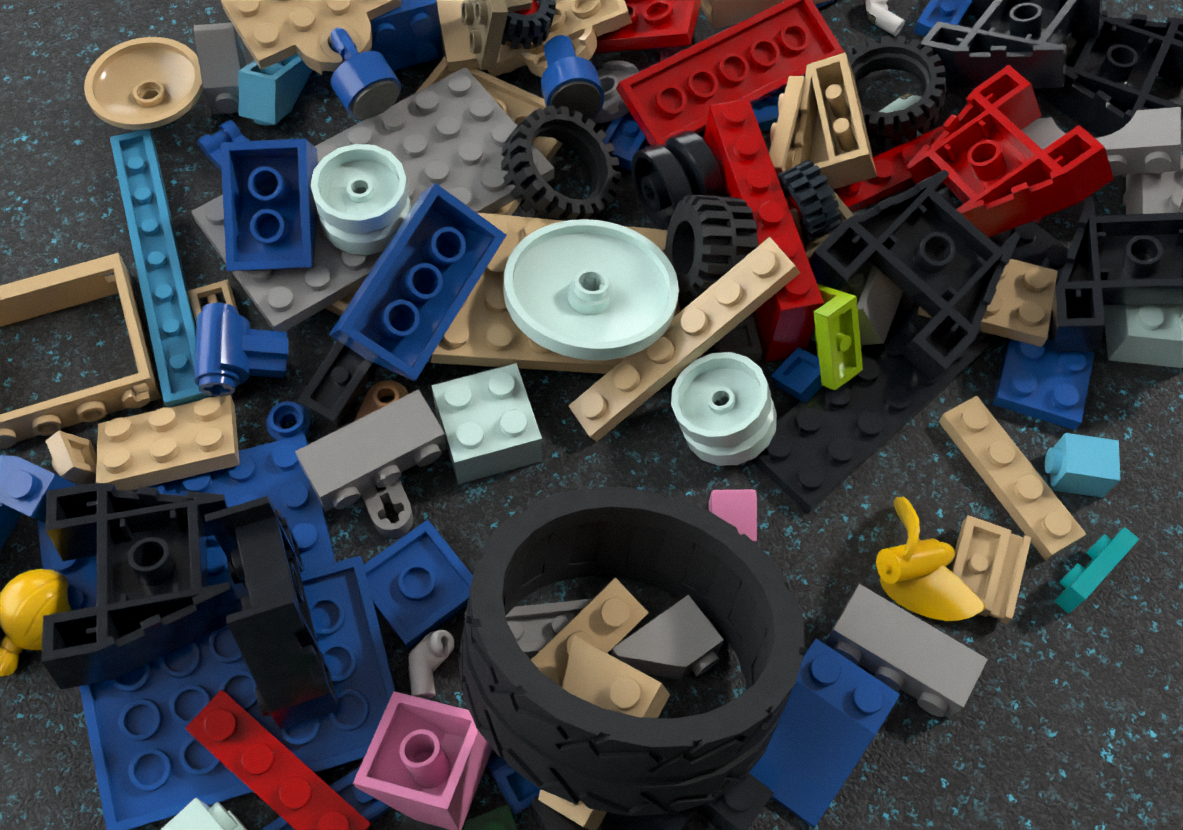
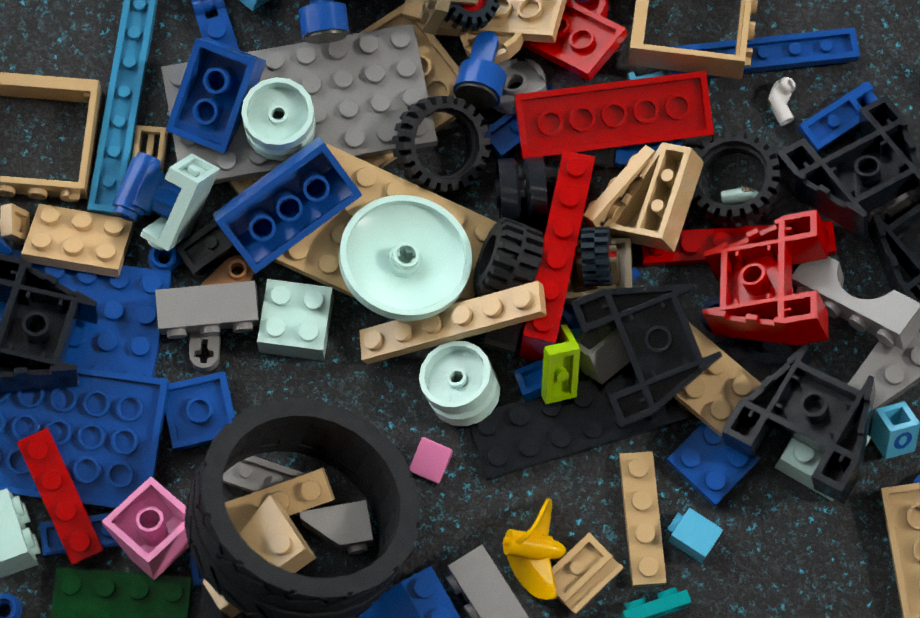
camera: 25 degrees right, 10 degrees up
black wedge [204,496,340,730] -> none
white arm [408,630,454,699] -> none
none -> light aqua panel [140,154,220,251]

